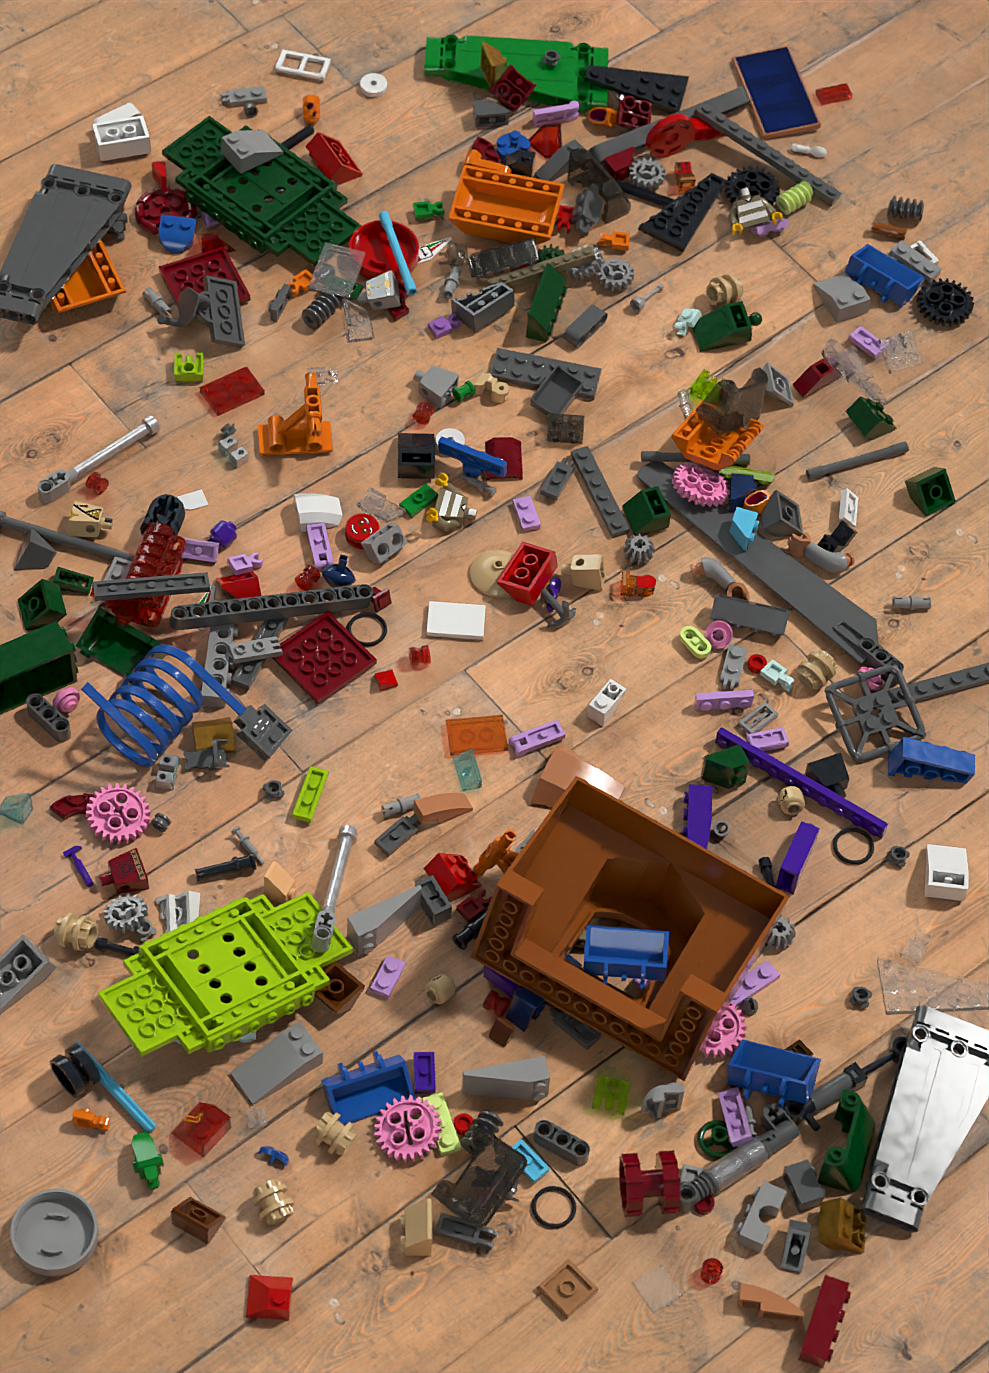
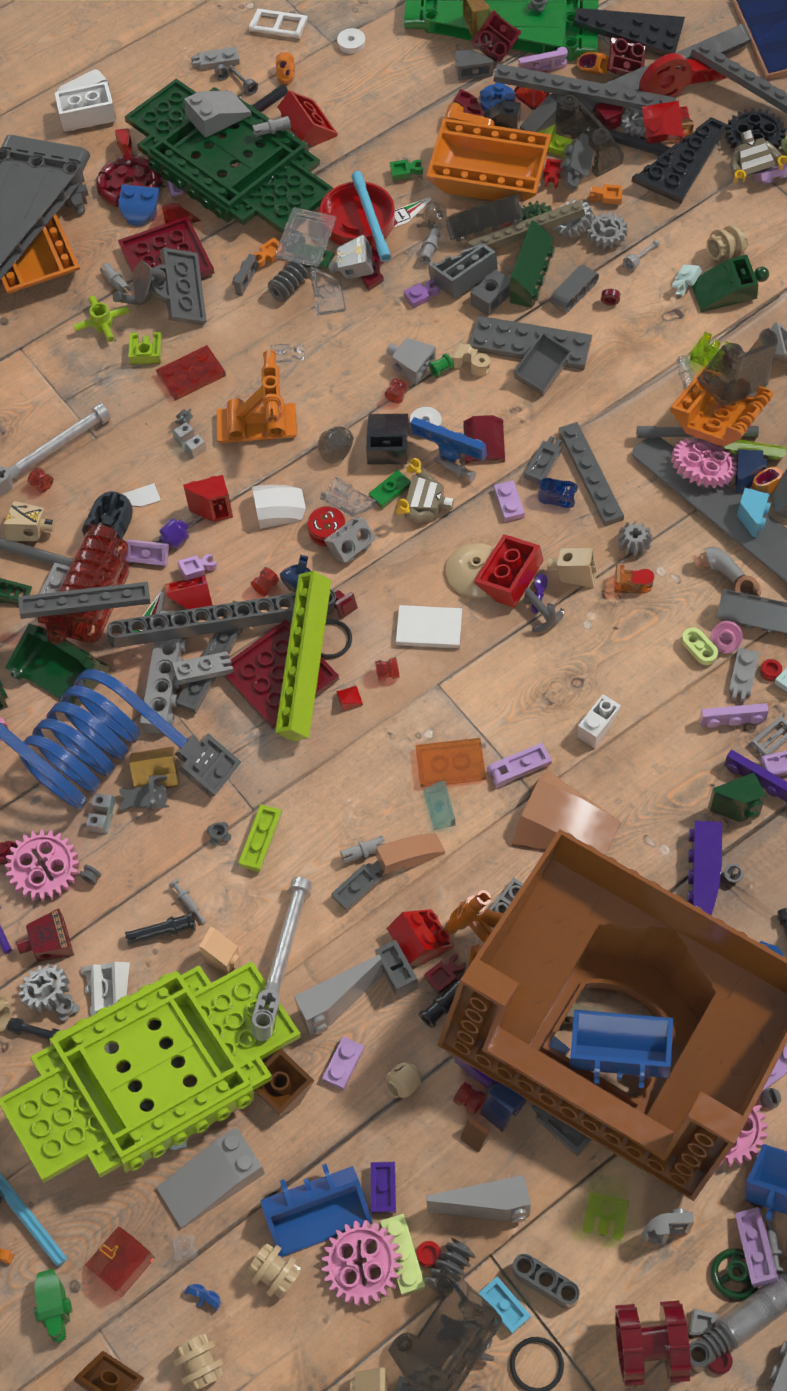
camera: 10 degrees right, 5 degrees up
lavender plate [306,522,334,571] -> none
clear smoke brick [546,413,584,444] -> none
dark green slope [622,486,671,536] -> none
none -> lime bar [73,296,130,342]
none -> red slope [183,475,233,522]
none -> dark grey hinge [228,65,258,95]
none -> light grey pin [252,116,291,137]
none -> lime brick [275,570,332,742]
none -> clear smoke hair [318,426,354,464]
none -> dark grey brick [470,269,510,316]
none -> dark grey plate [493,64,676,110]
none -> clear blue piece [537,478,578,508]
none -> lime slope [539,124,573,157]
none -> dark red tile [601,289,621,305]
none -> red slope [642,100,683,144]

